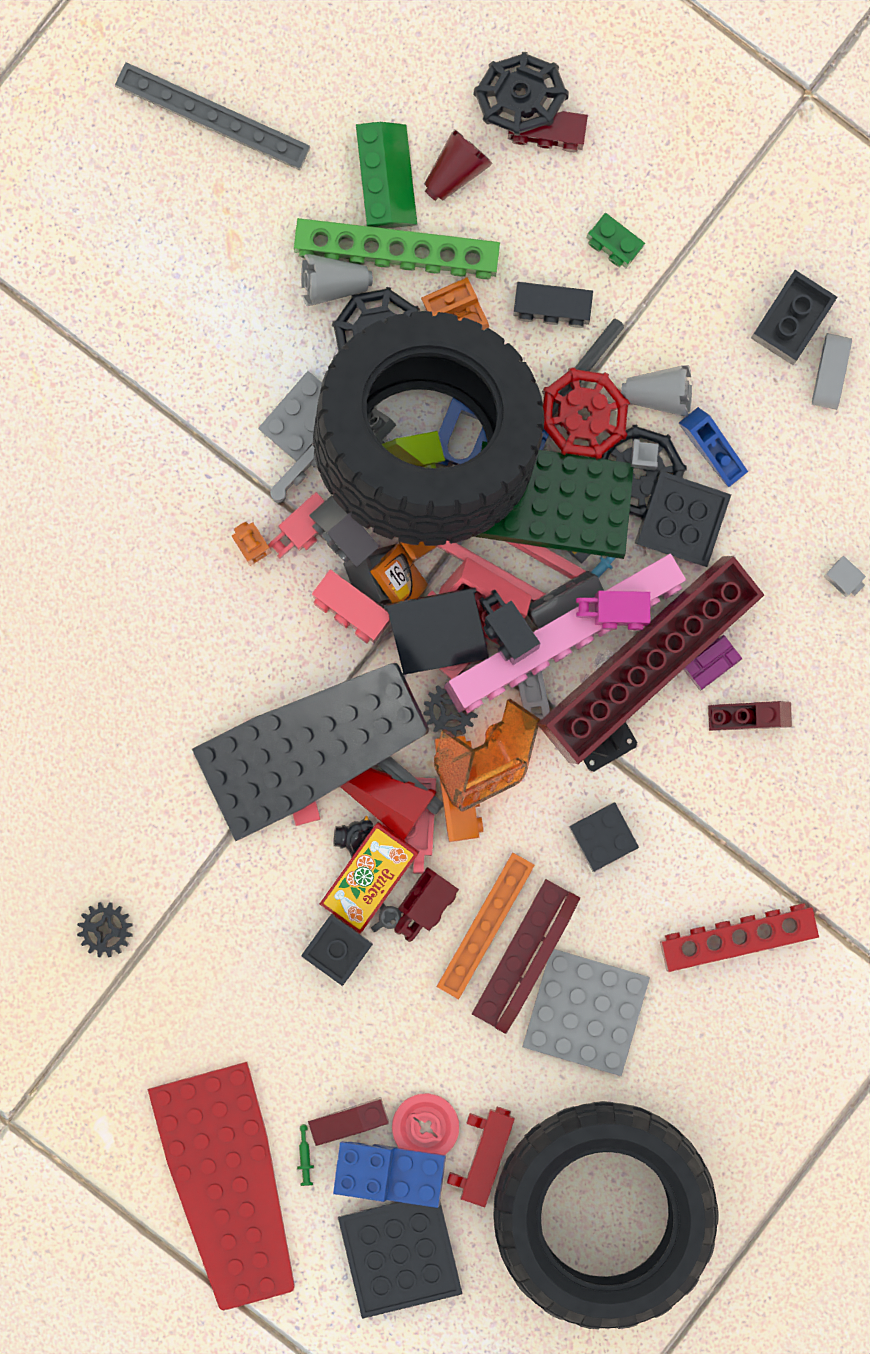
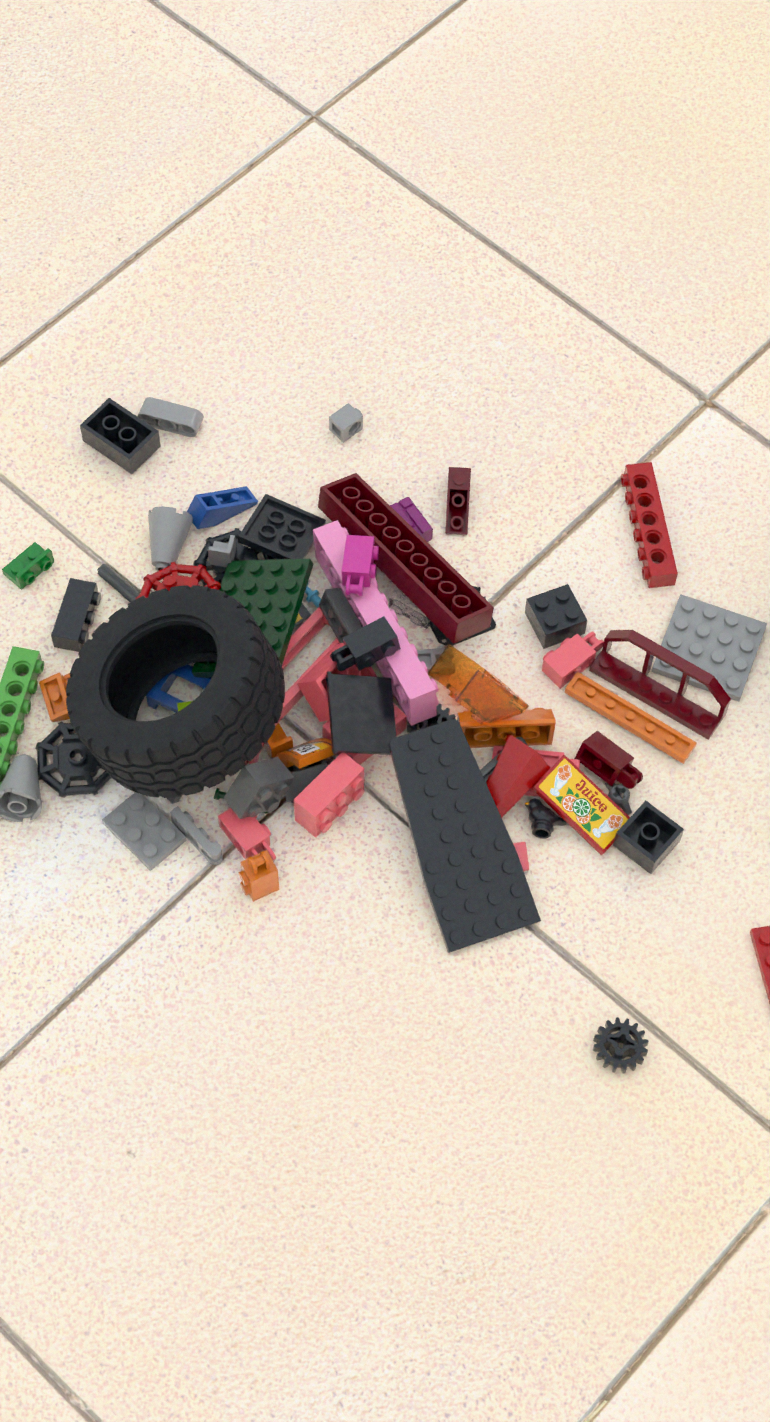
camera: 80 degrees left, 25 degrees down
none -> coral brick [542,631,604,689]

